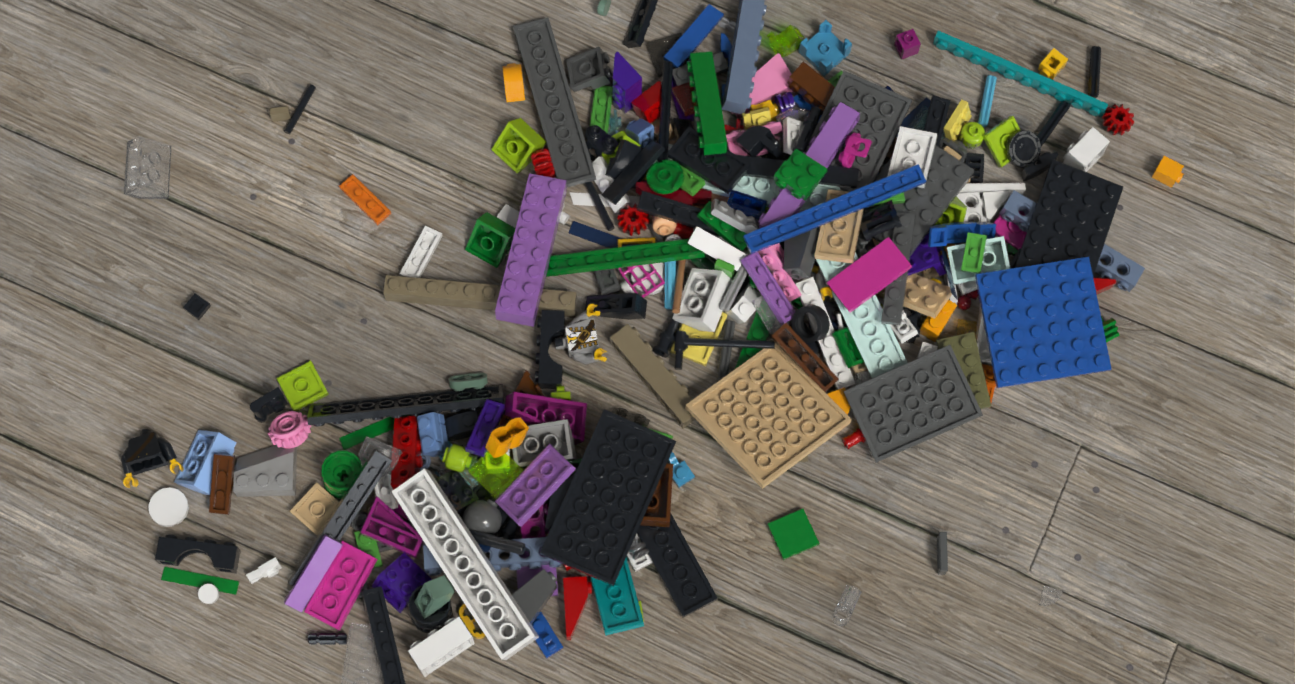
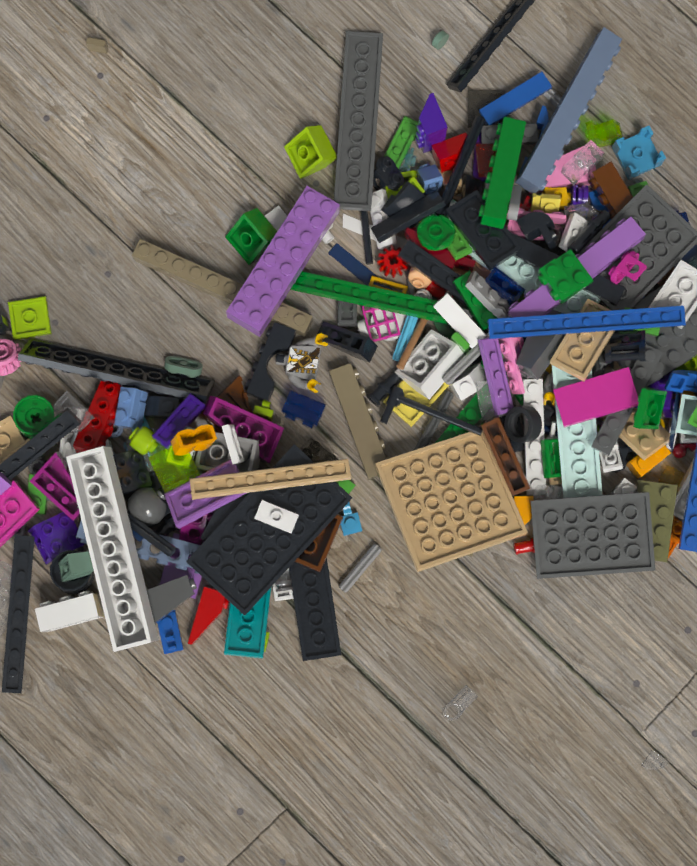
camera: 20 degrees right, 10 degrees up
black bar [284,84,316,135] -> none
orange tile [339,174,391,226] -> none
green sticker [339,414,411,450] -> none
white plate [400,226,443,278] -> none
light orange brick [502,63,525,102] -> none
red gear [531,149,556,178] -> none
dark grey plate [566,47,613,92] -> none
green tile [767,509,820,560] -> none
dark grey tile [937,532,948,575] -> none
none -> tan tile [190,459,351,500]
none -> white tile [222,424,244,464]
none -> white plate [254,500,299,533]
none -> clear blue brick [282,390,326,429]
none -> light grey axle [339,544,382,593]
none -> light grey beam [507,185,522,221]
none -> clear plate [533,484,553,500]
none -> clear brick [561,140,604,185]
none -> green plate [633,387,667,429]

